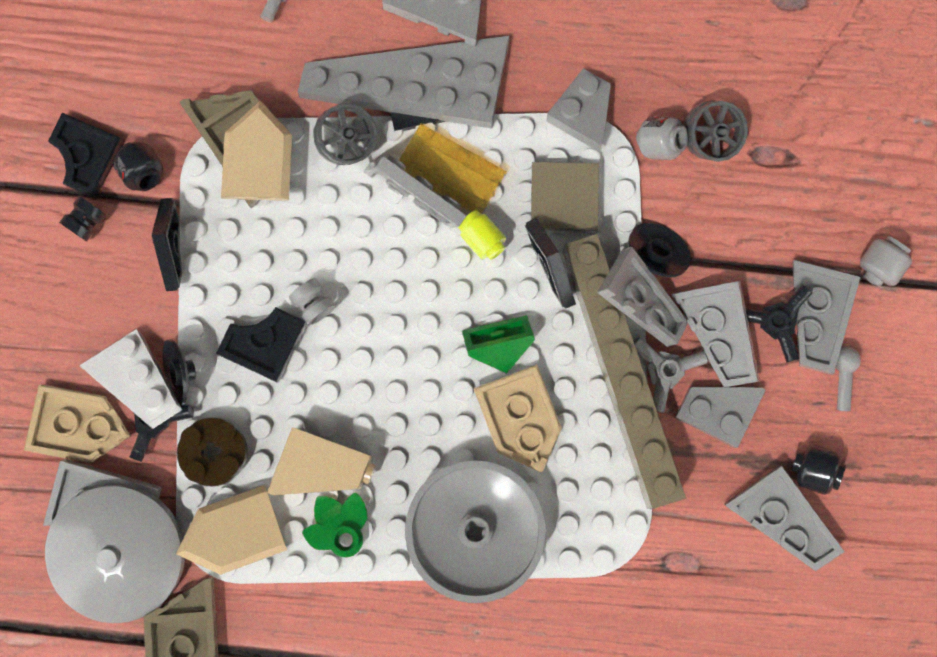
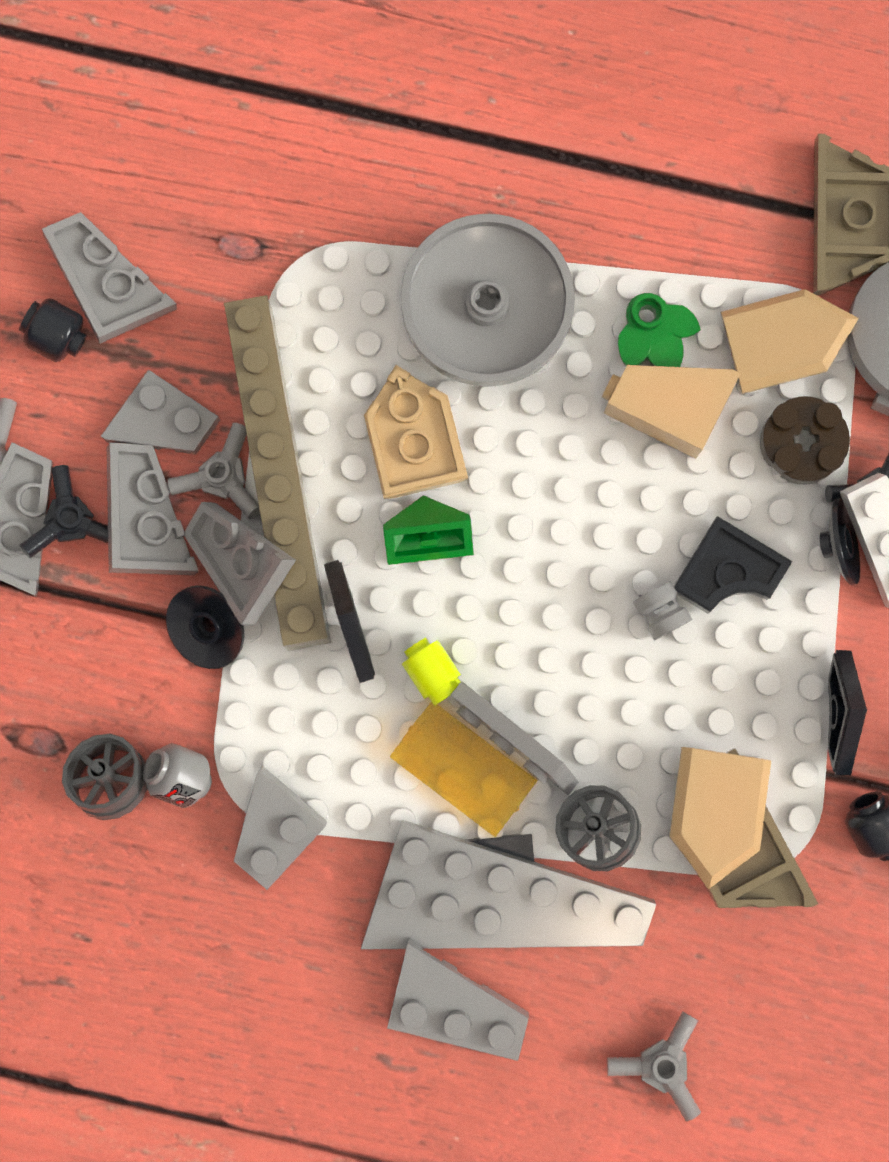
camera: 175 degrees left, 0 degrees up
dark tan tile [531,162,599,231] -> none

